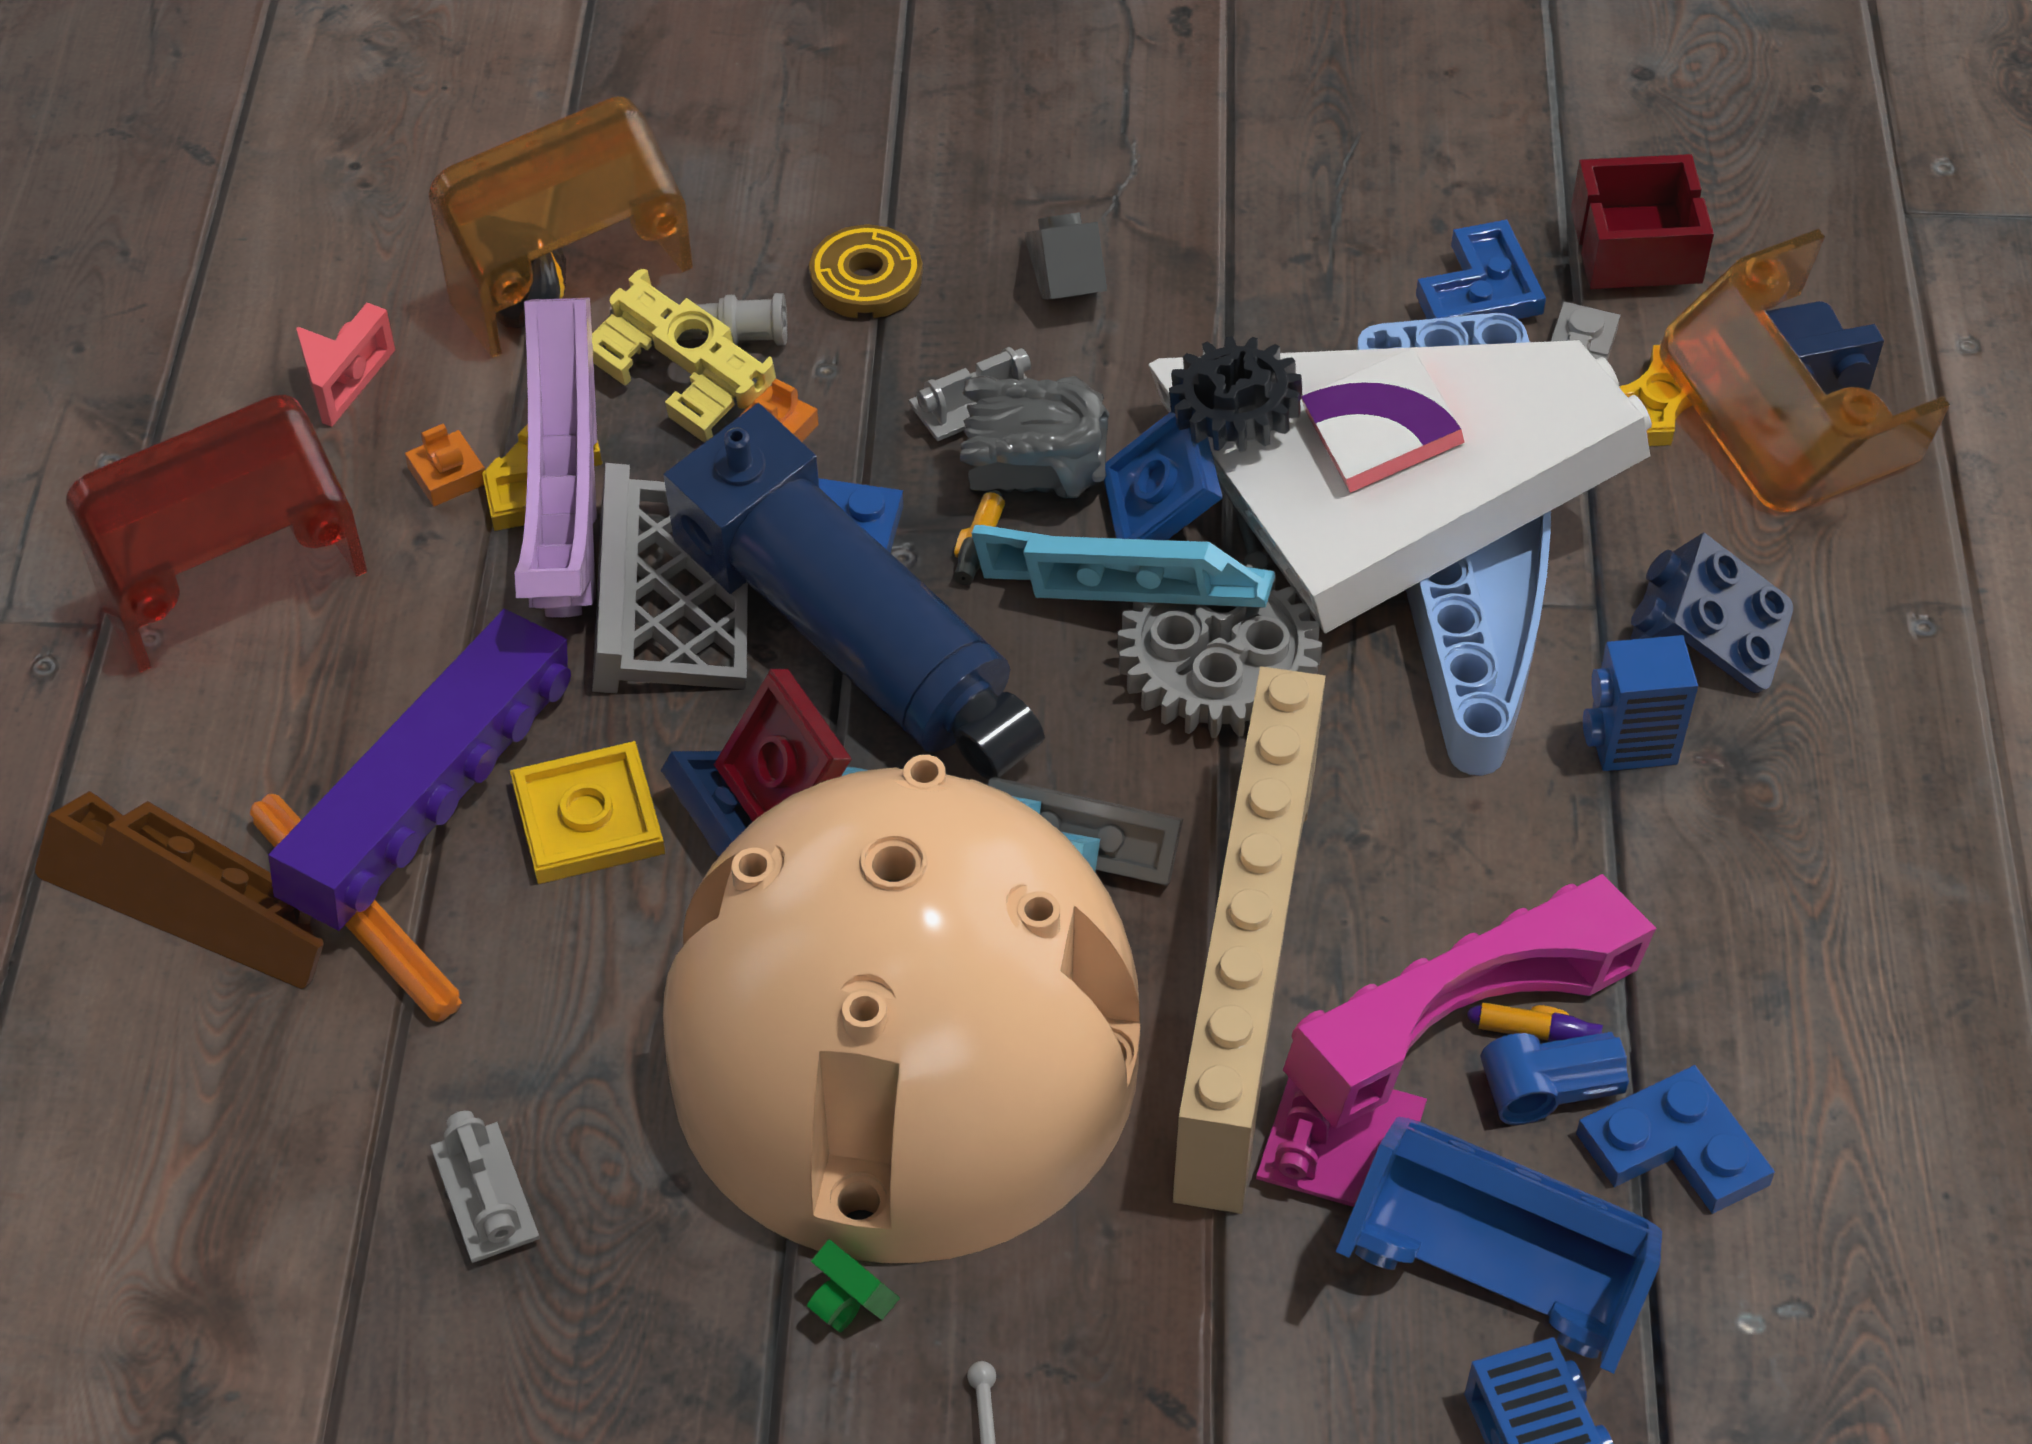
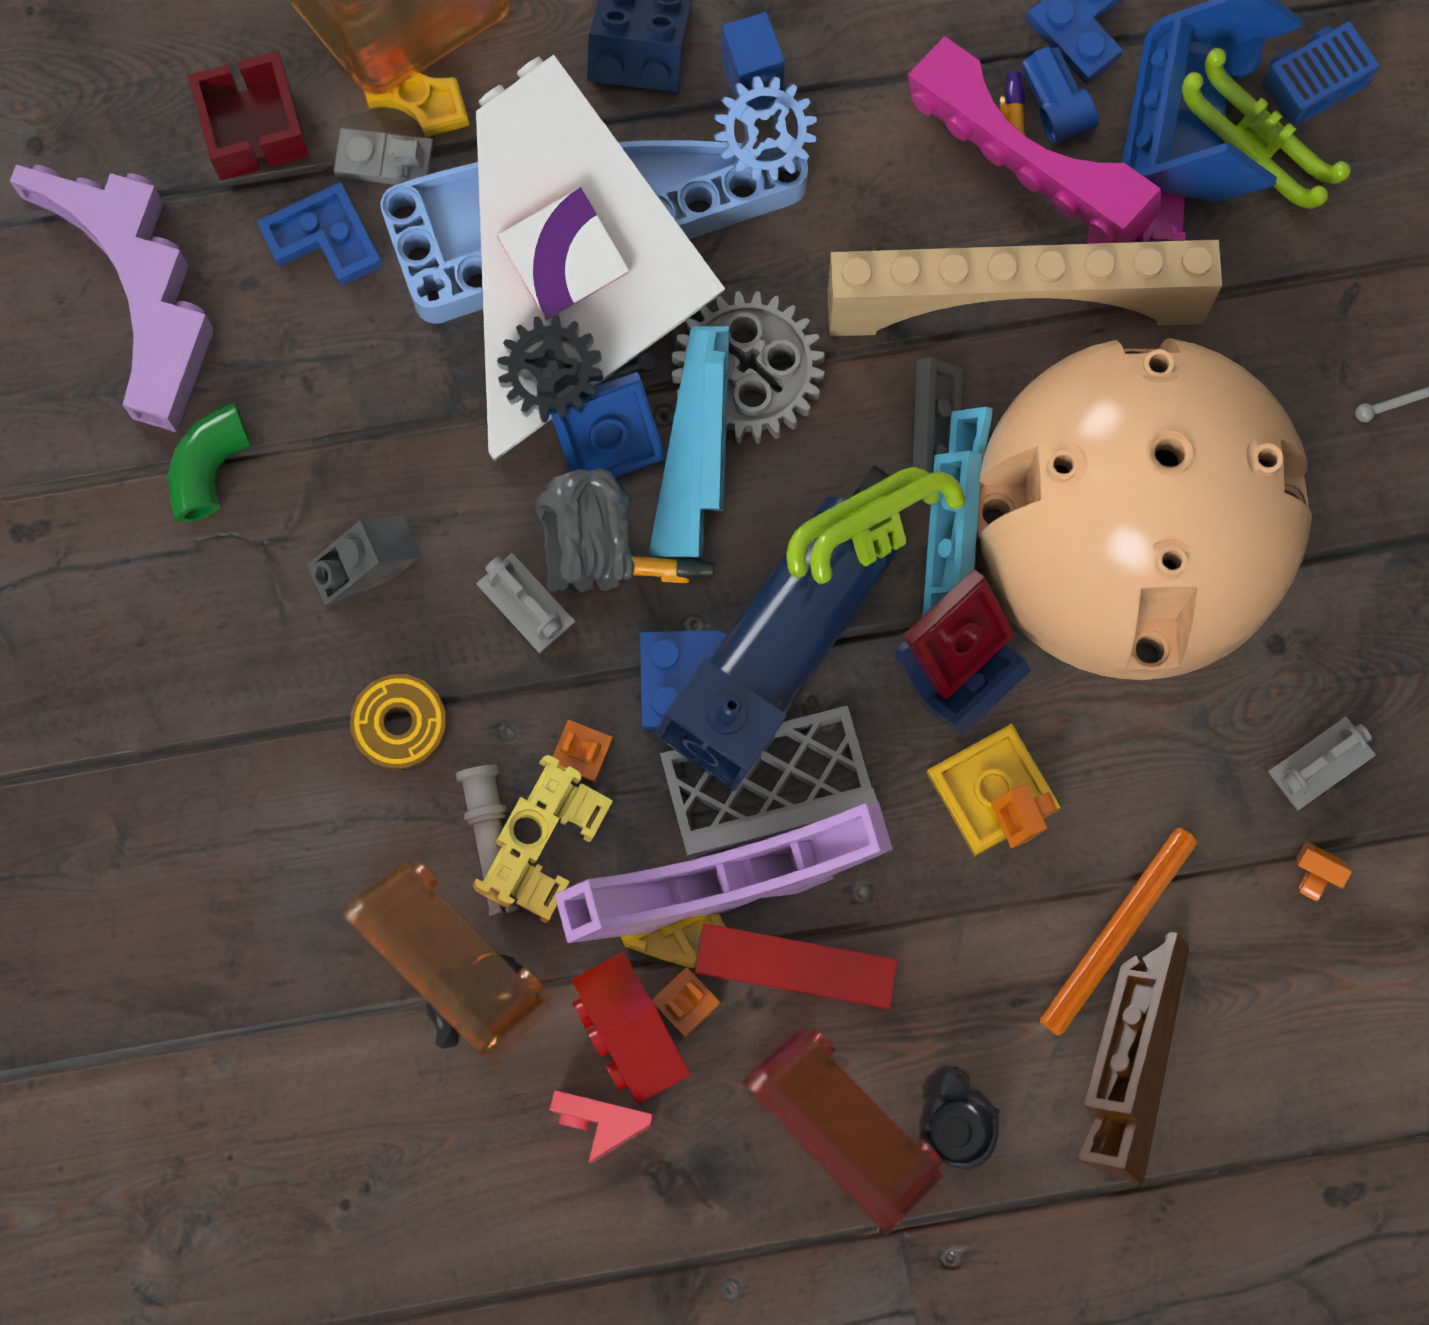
camera: 100 degrees left, 25 degrees up
dark purple brick [268,608,571,931] -> none
green tile [807,1239,900,1333] -> none
none -> lavender arch [10,165,214,432]
none -> green cylinder [167,402,252,523]
none -> red brick [571,951,690,1104]
none -> red tile [694,923,897,1010]
none -> light blue gear [714,76,817,180]
none -> lime piece [786,467,965,584]
none -> black hair [919,1066,1000,1170]
none -> orange tile [991,784,1058,849]
none -> lime piece [1182,48,1351,209]
none -> orange tile [1296,841,1352,902]

